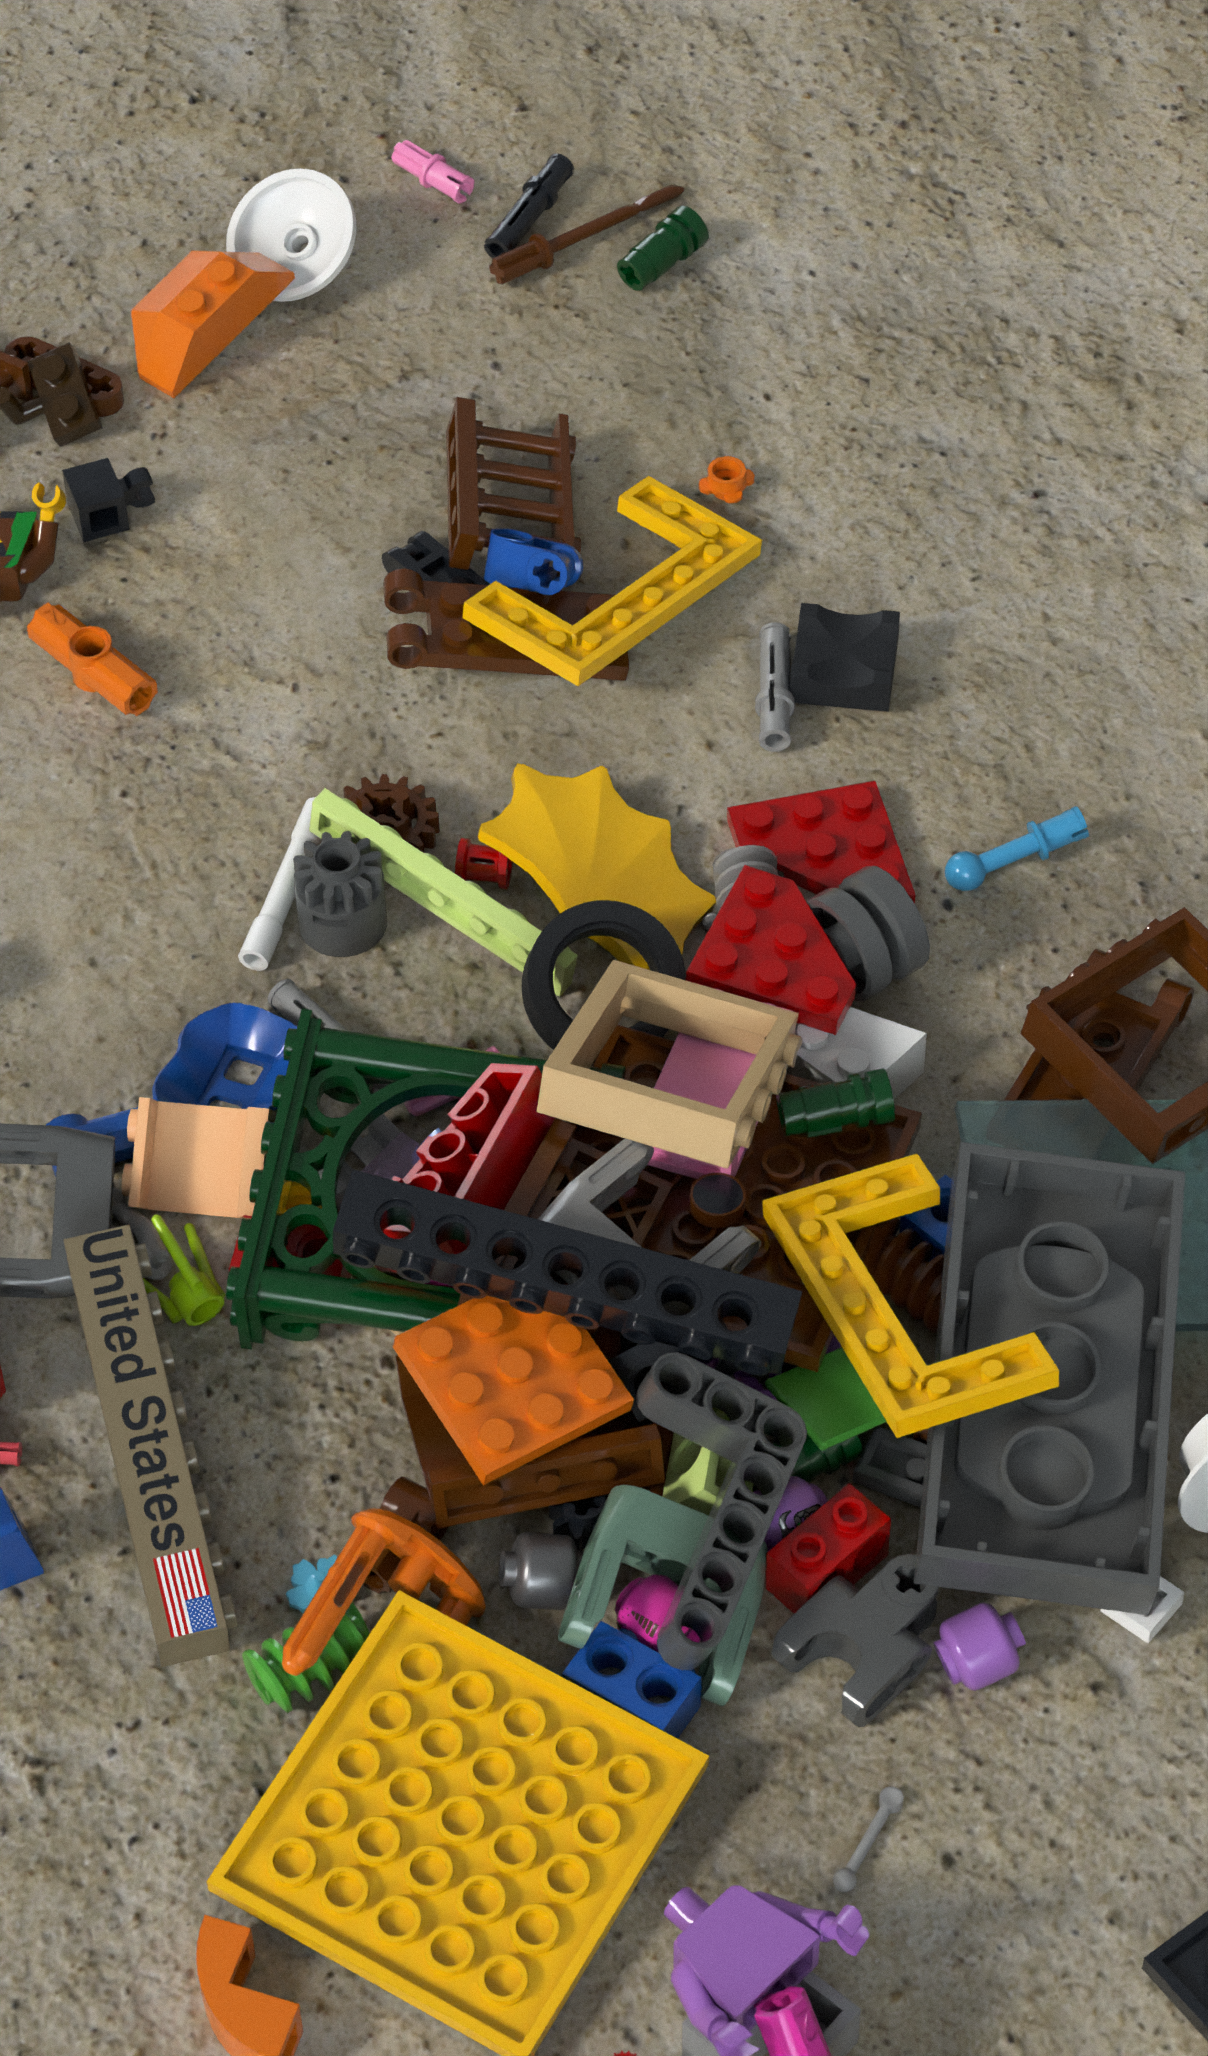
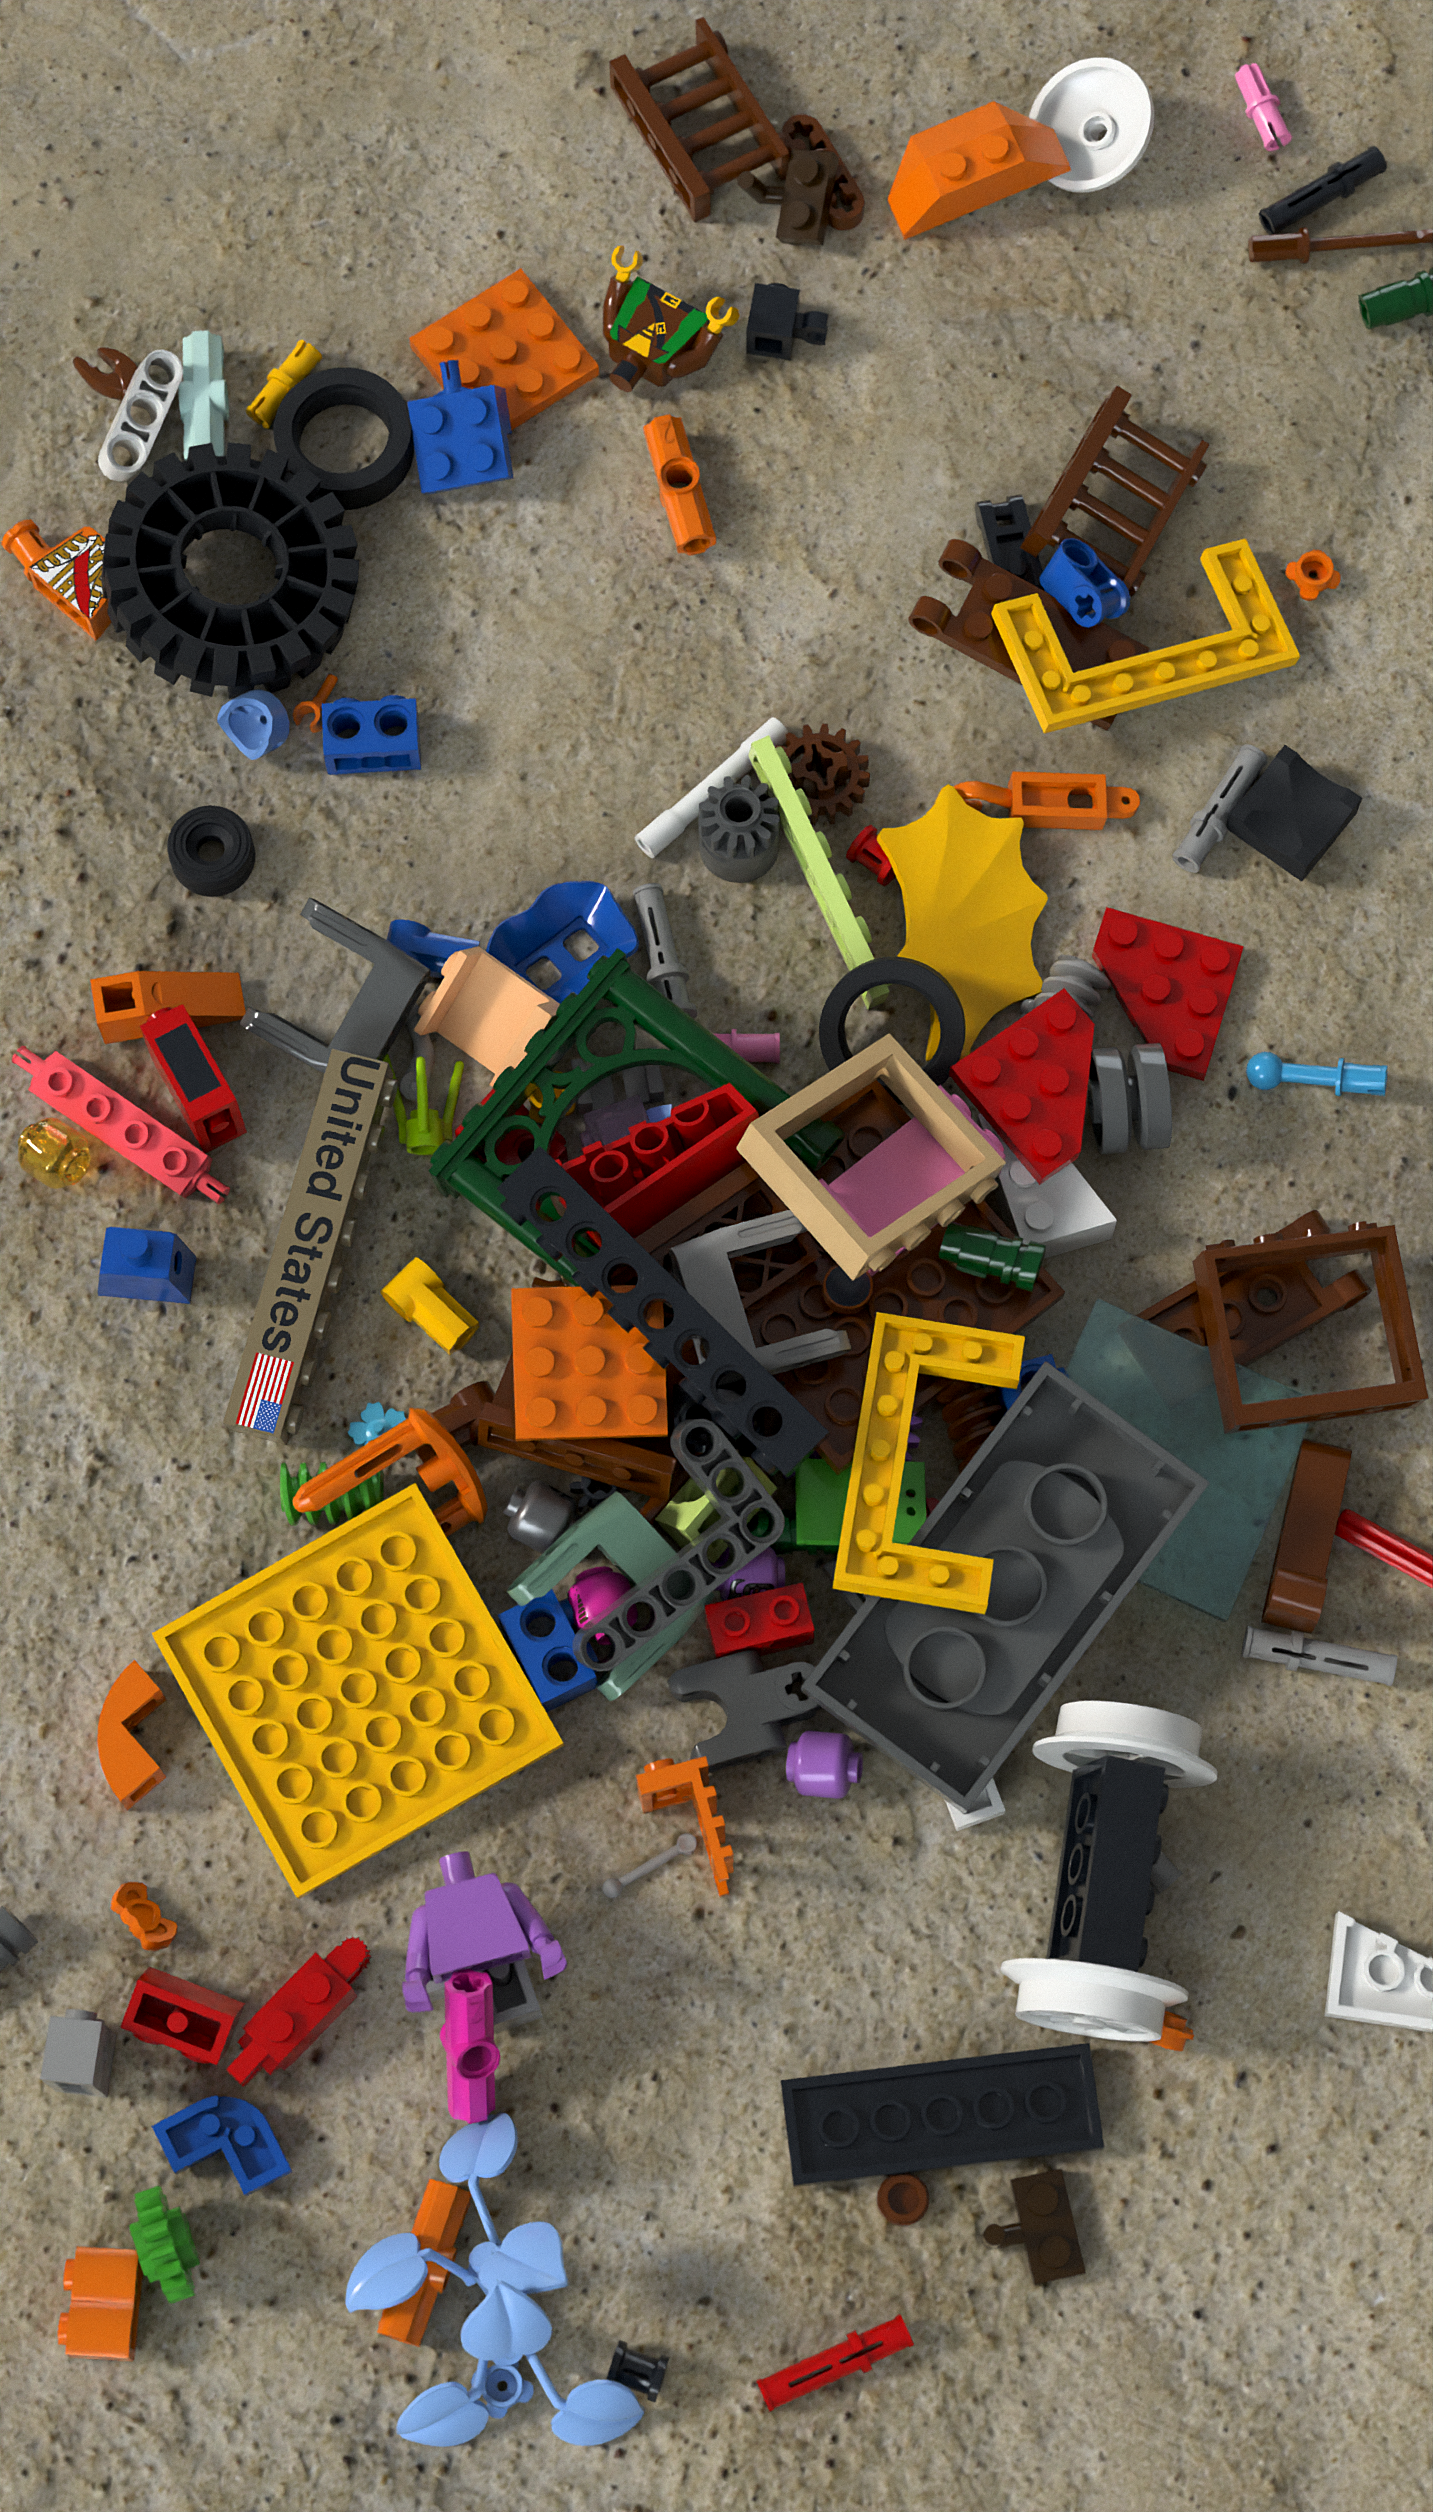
camera: 30 degrees right, 20 degrees up
none -> yellow piece [380,1257,480,1355]
none -> orange plate [636,1756,734,1897]
none -> orange piece [953,771,1140,830]

